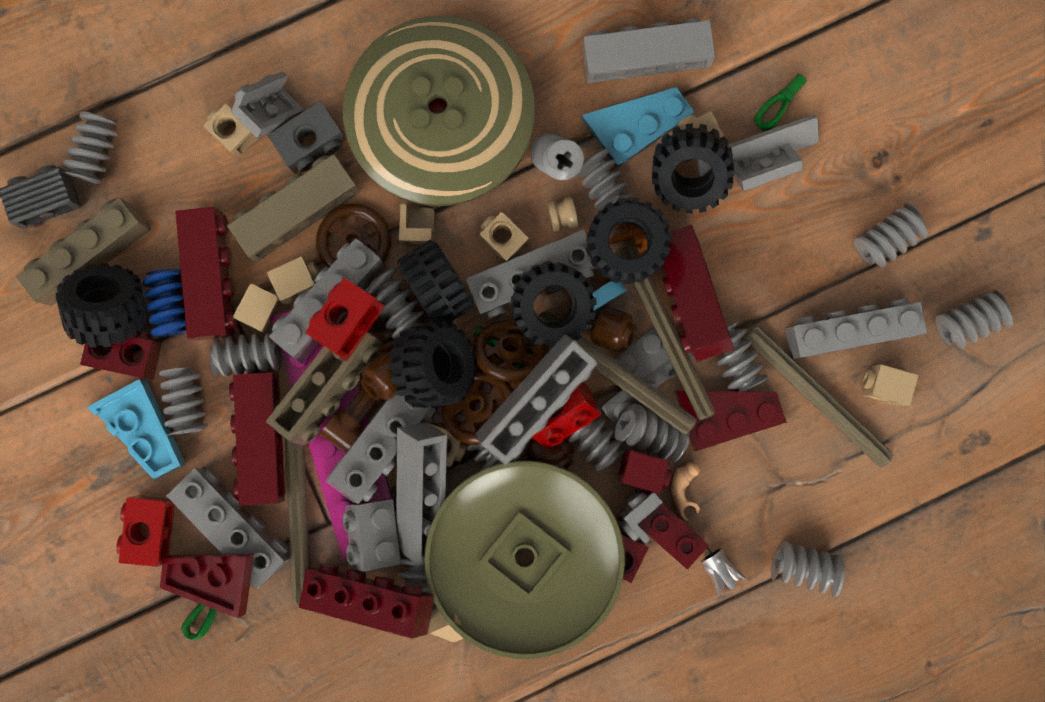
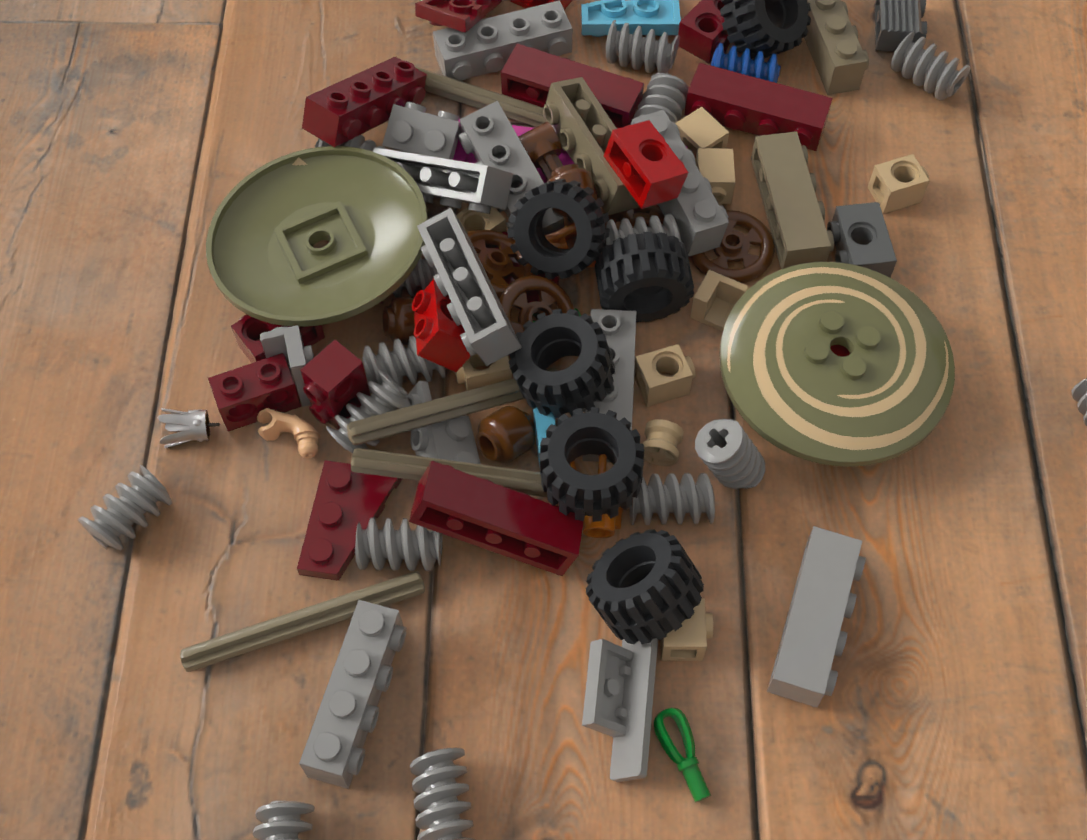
camera: 115 degrees right, 25 degrees down
light grey bracket [231,71,304,139] -> none
medium azure wing [581,87,695,168] -> none
tan brick [862,364,918,407] -> none

